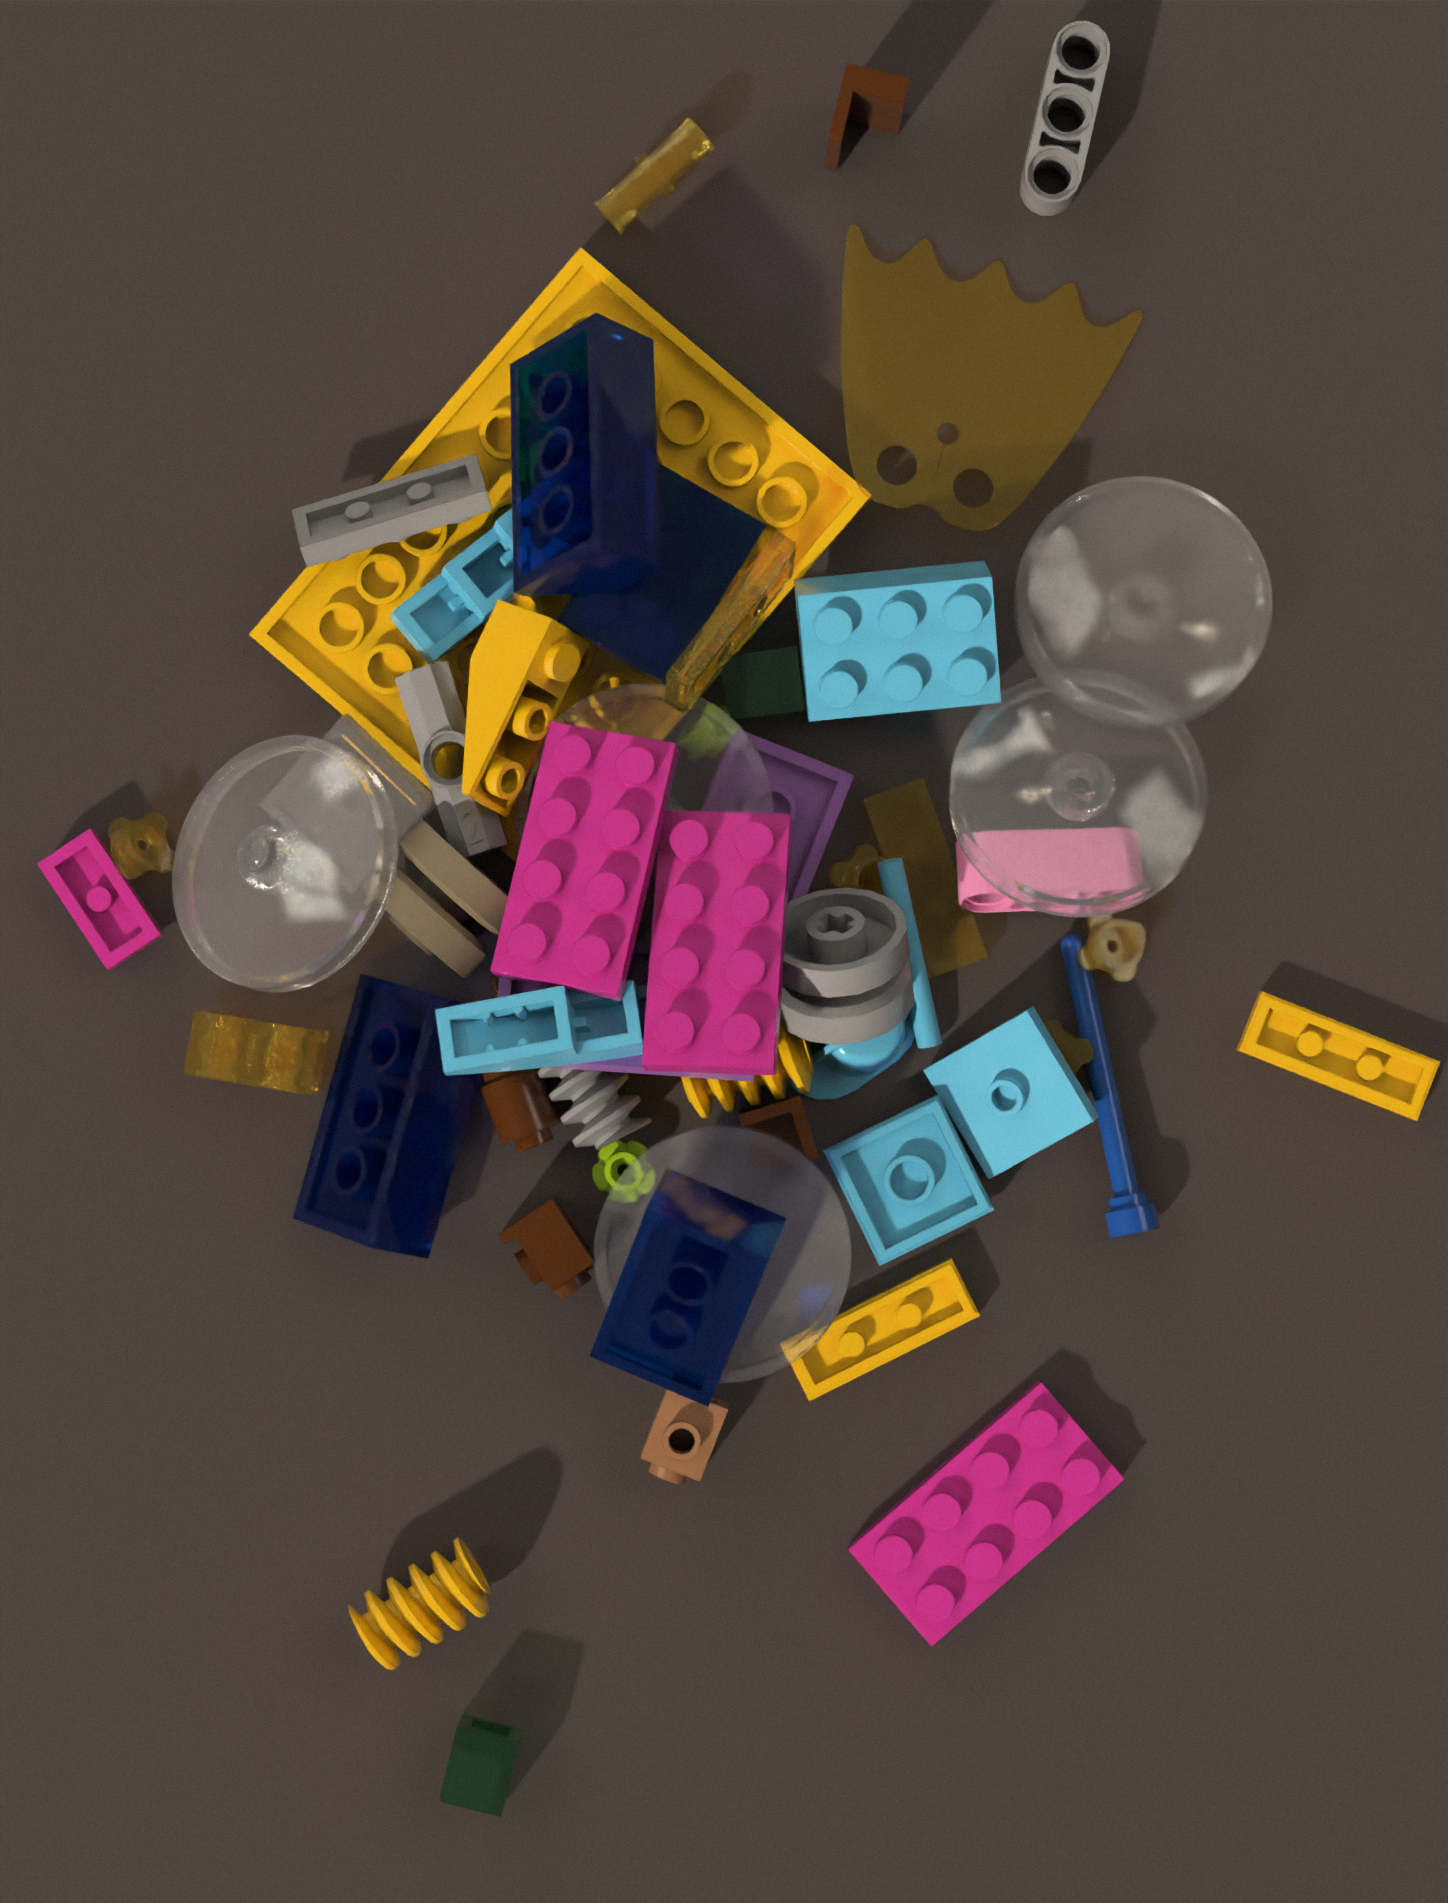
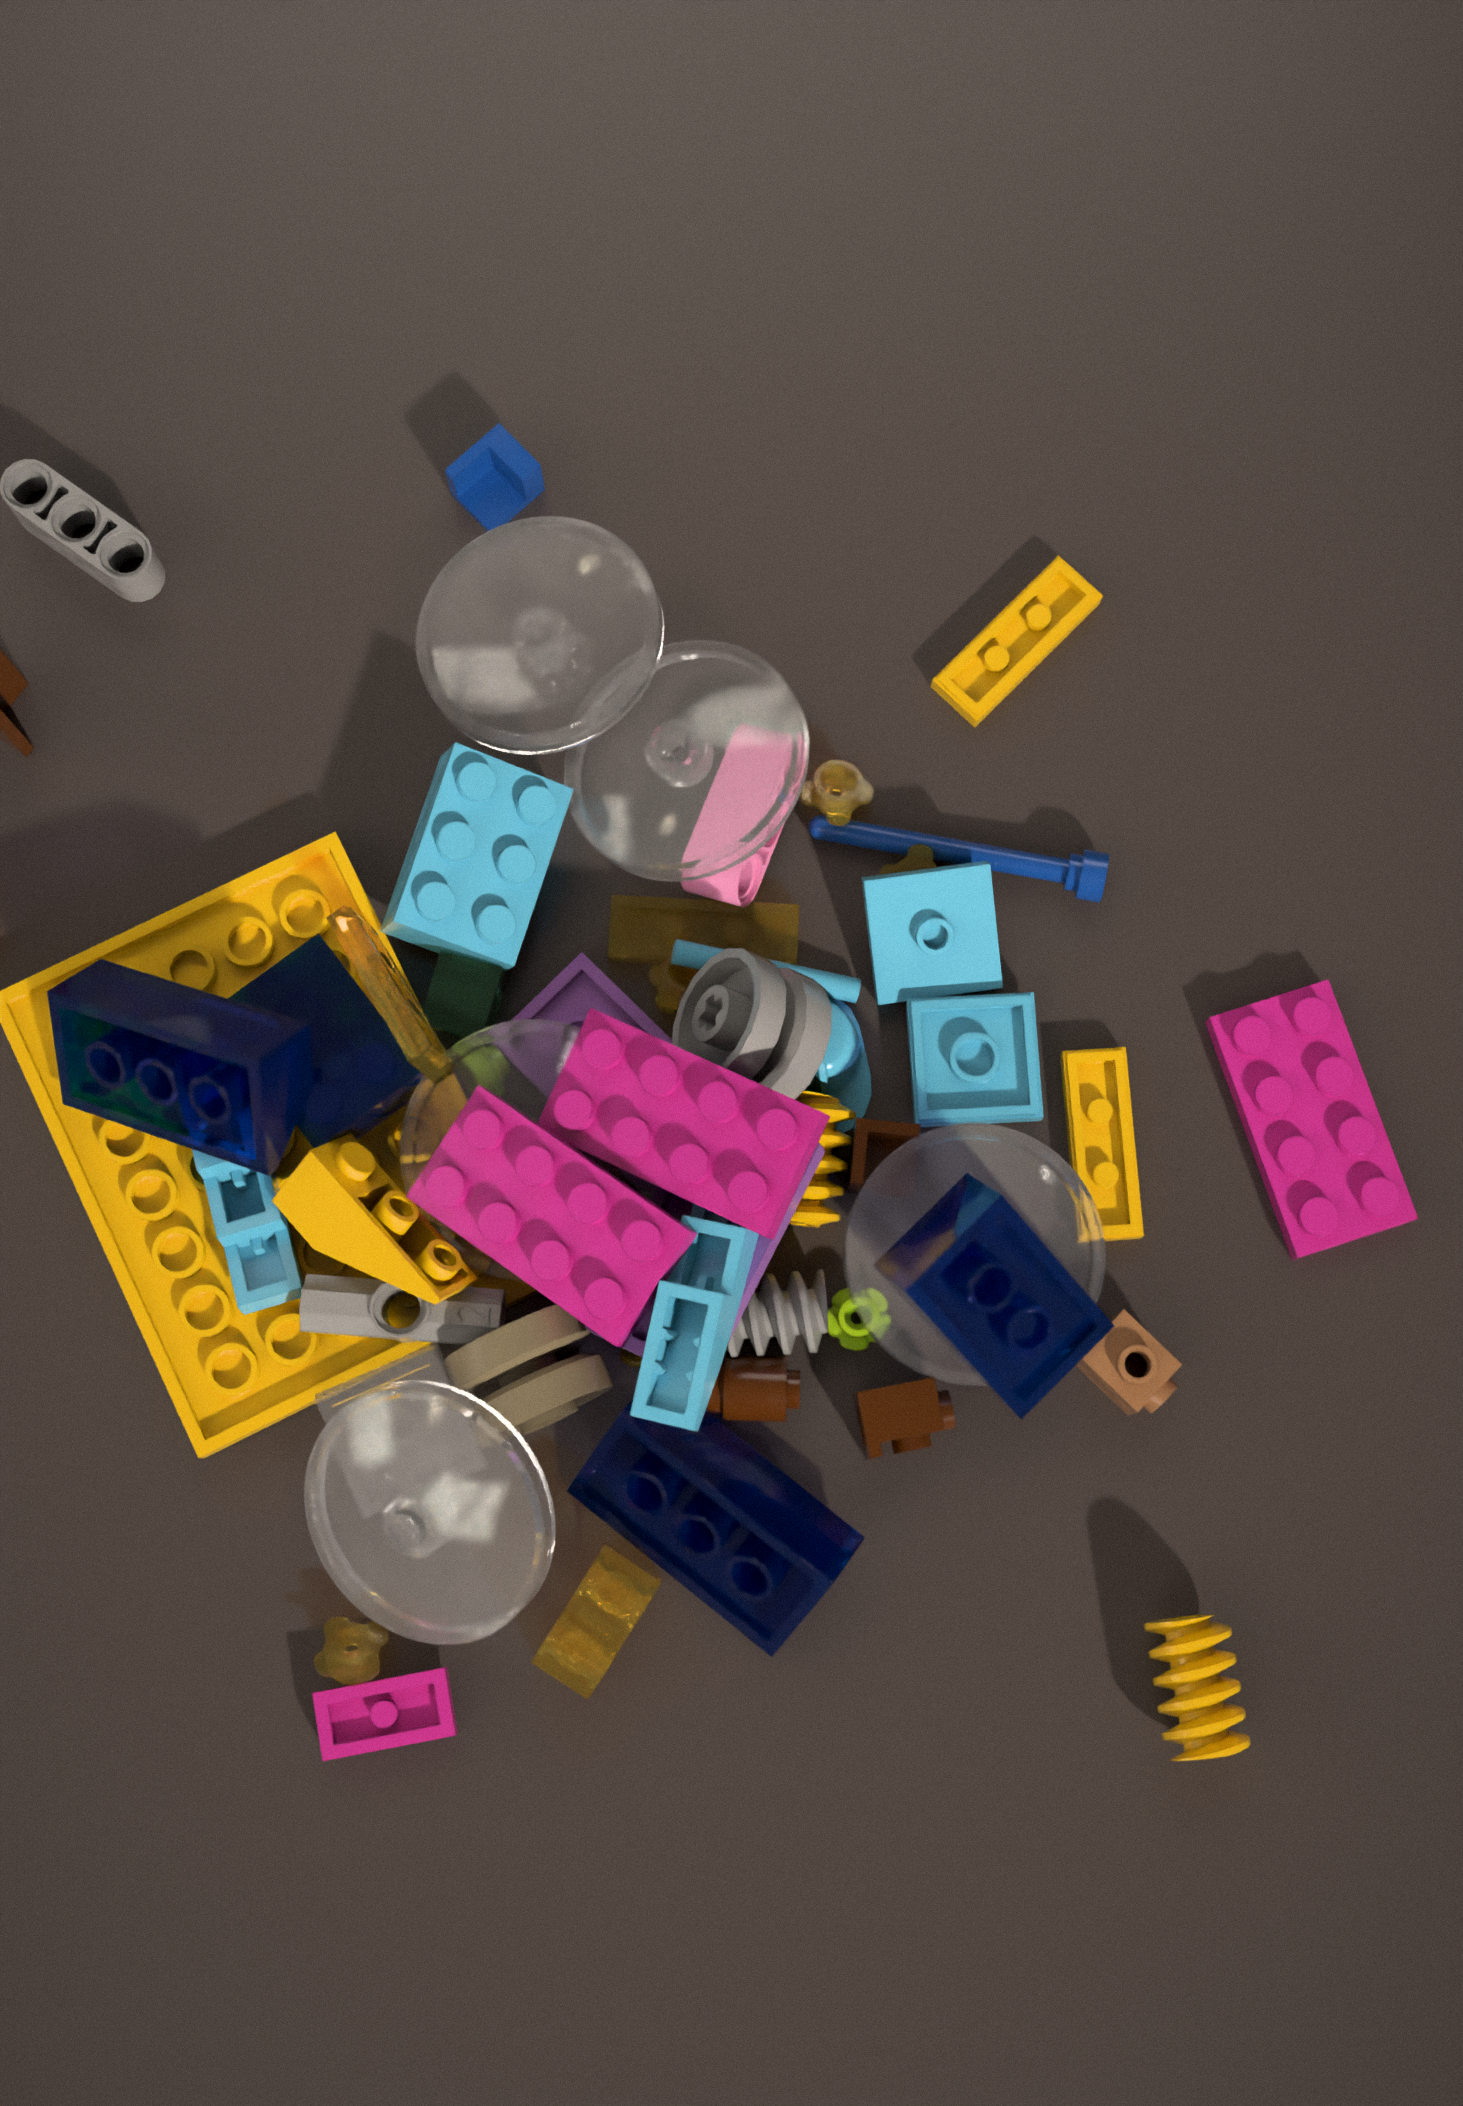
camera: 70 degrees left, 10 degrees down
light grey plate [292,454,493,567] -> none
clear green panel [440,1714,524,1817] -> none
clear yellow piece [841,224,1143,531] -> none
none -> blue panel [445,423,545,534]

